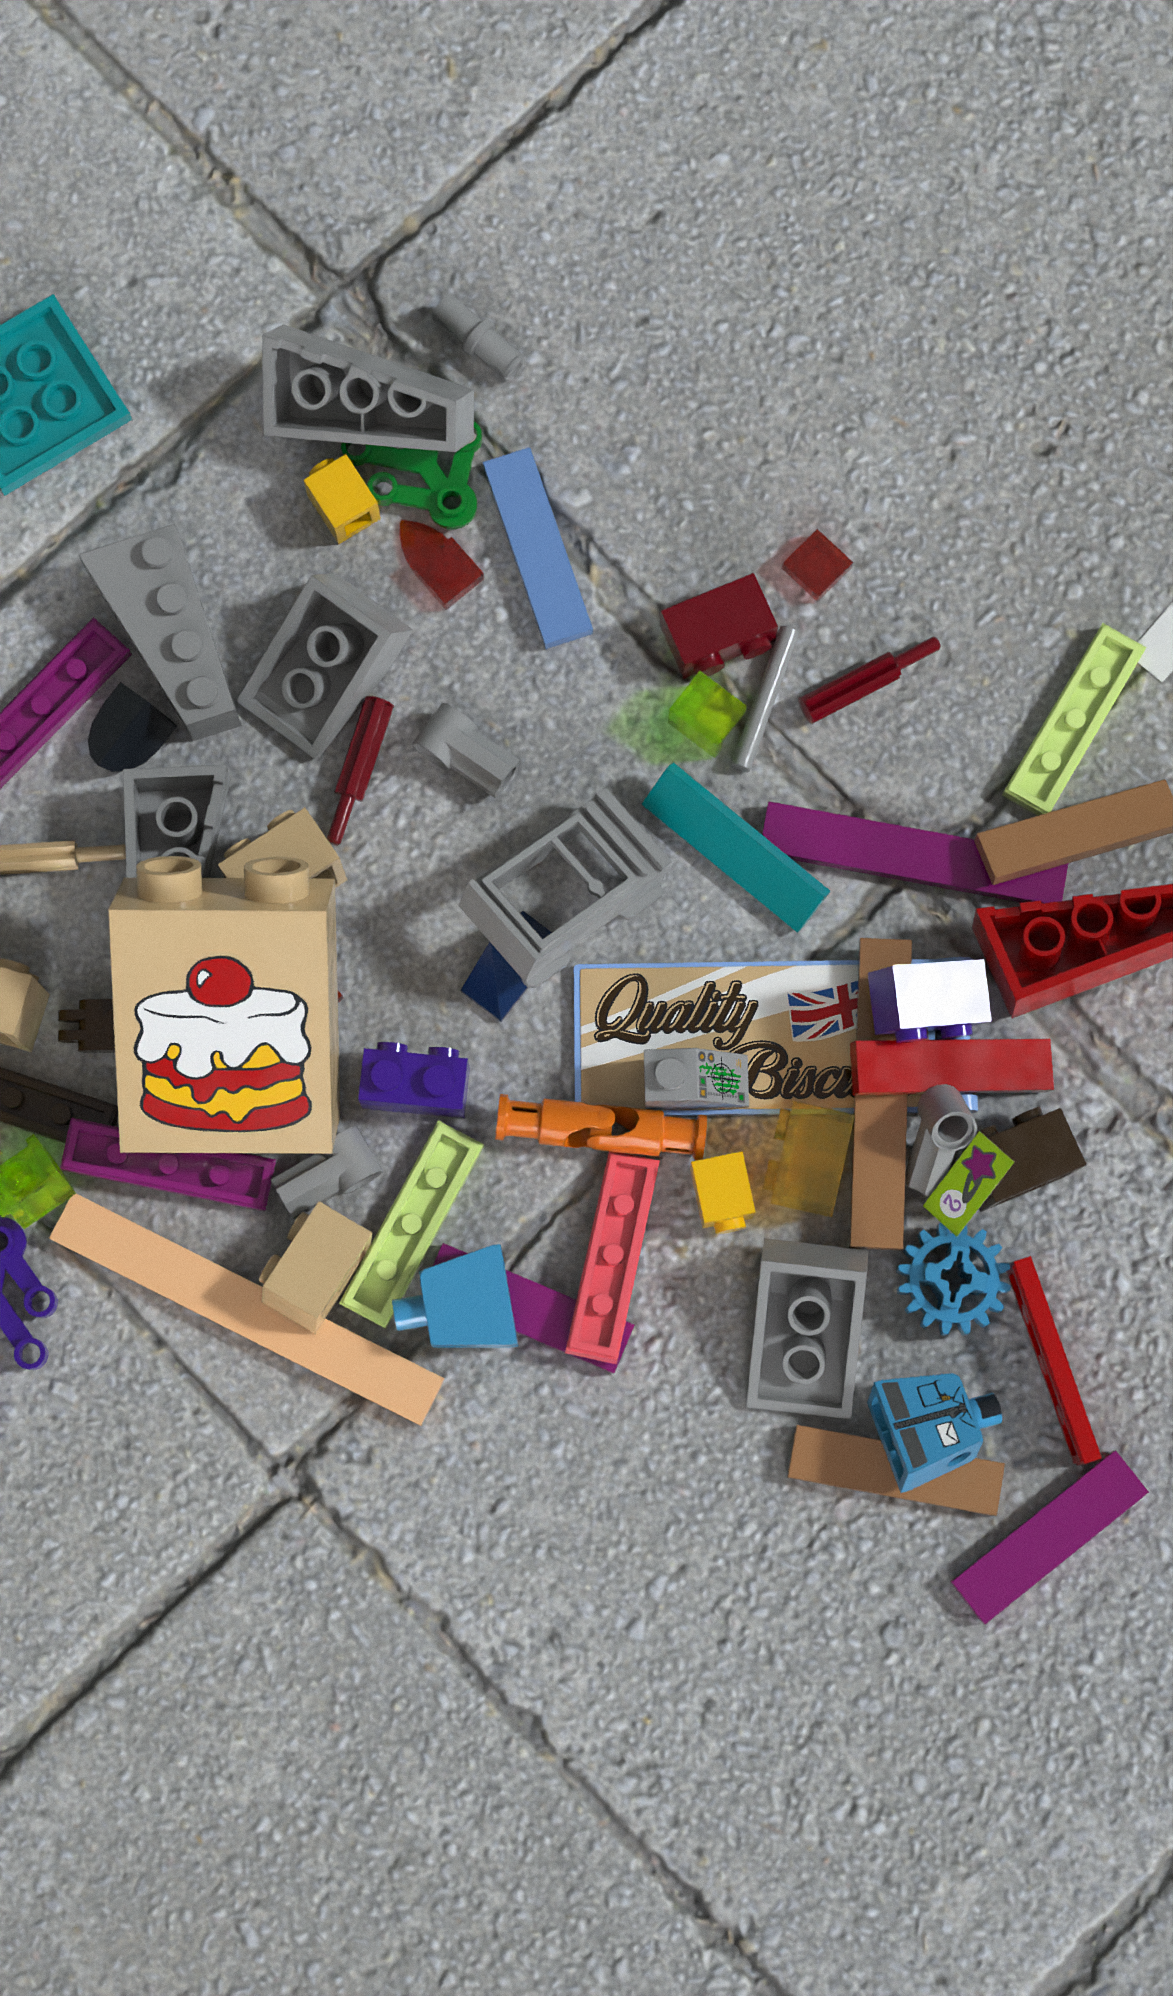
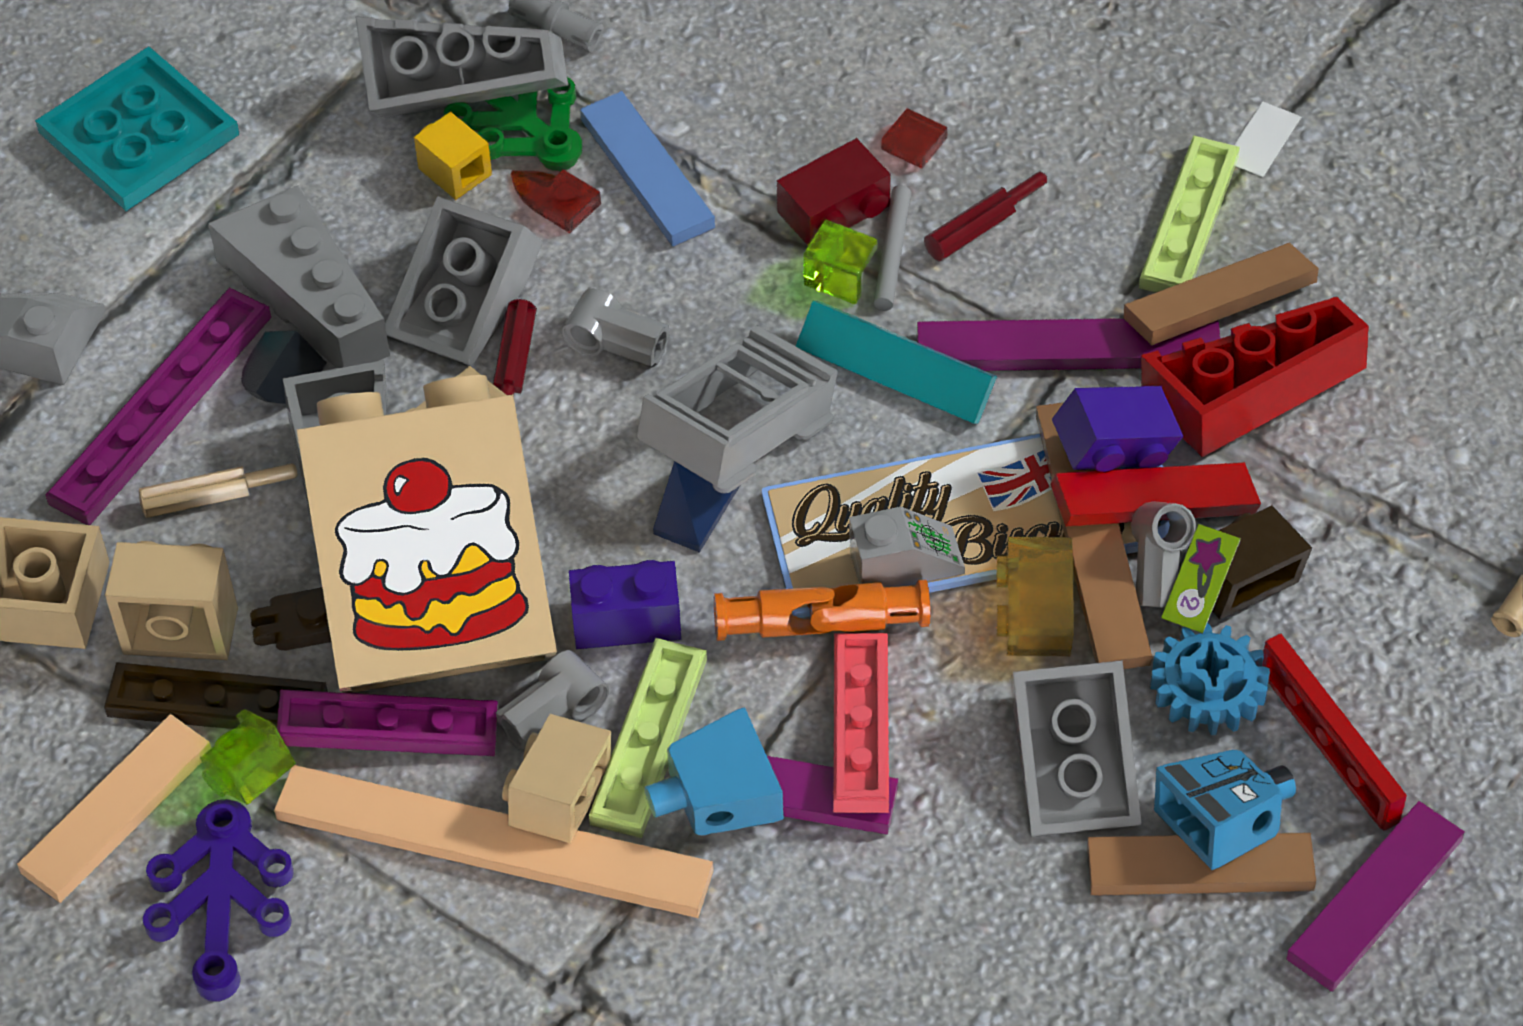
camera: 10 degrees left, 25 degrees down
yellow brick [690,1151,756,1234] -> none

